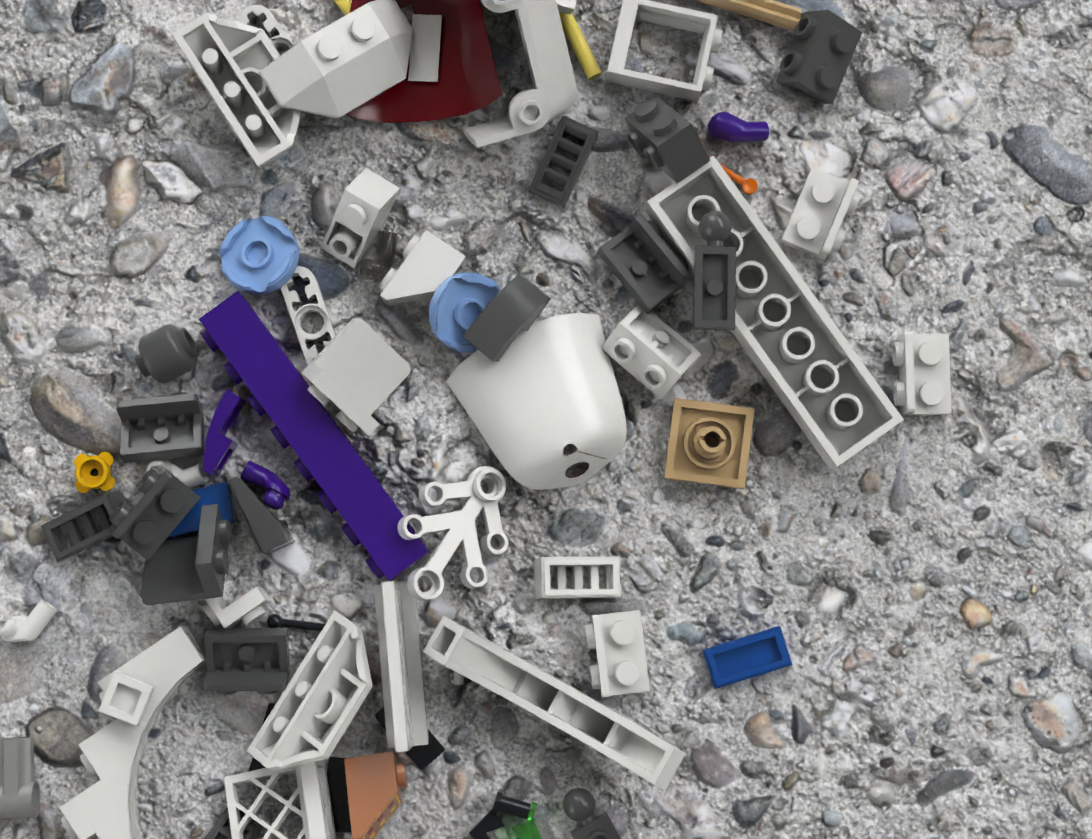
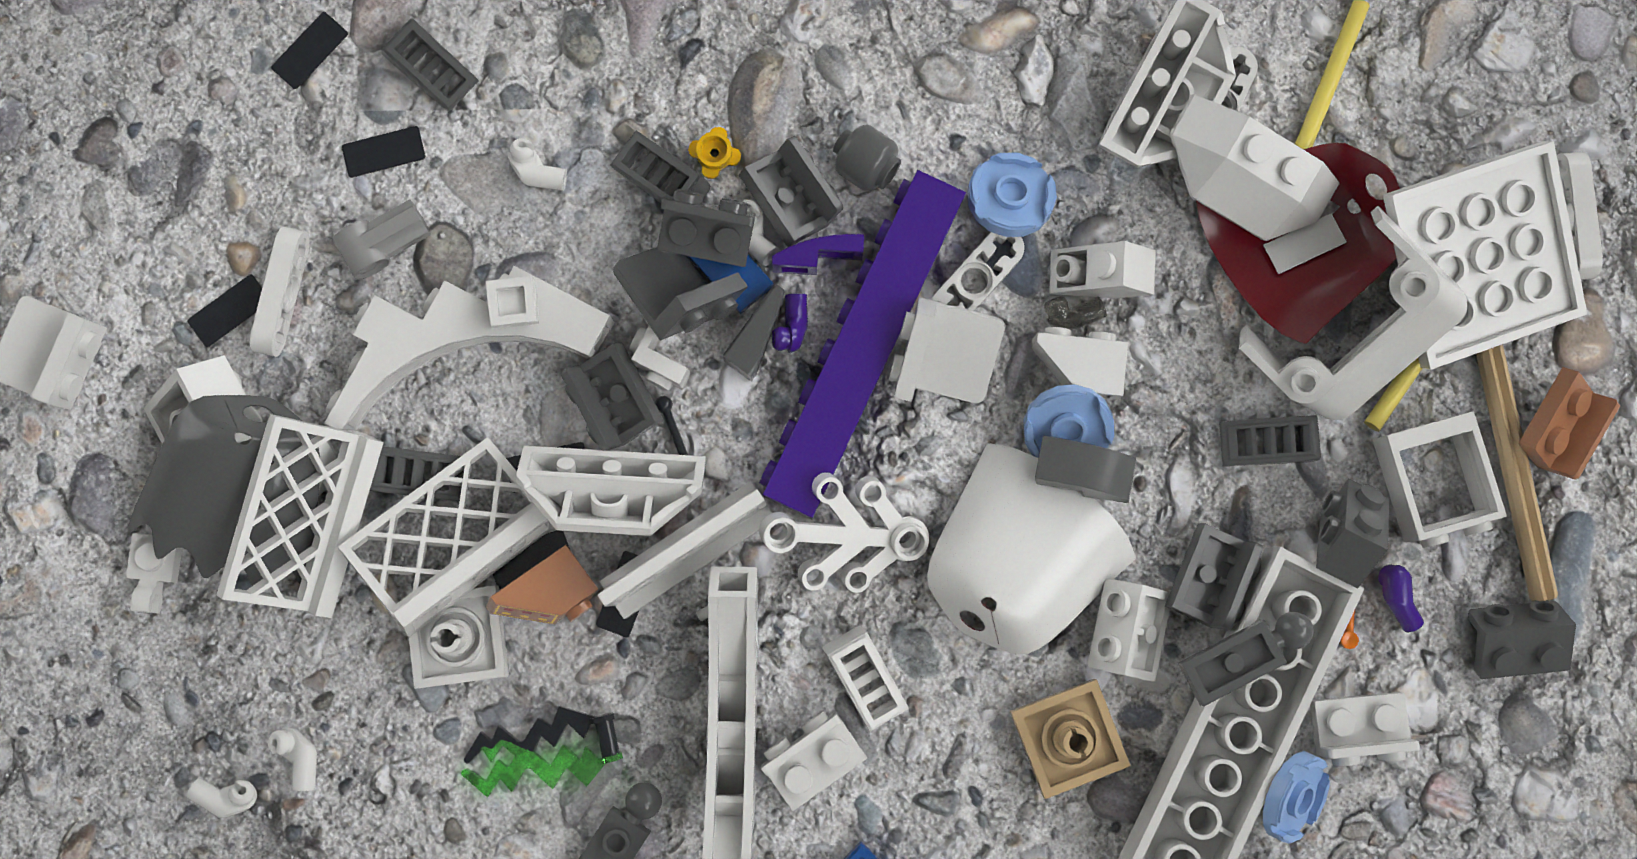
camera: 55 degrees right, 0 degrees up
none -> light blue tile [1263,751,1330,844]

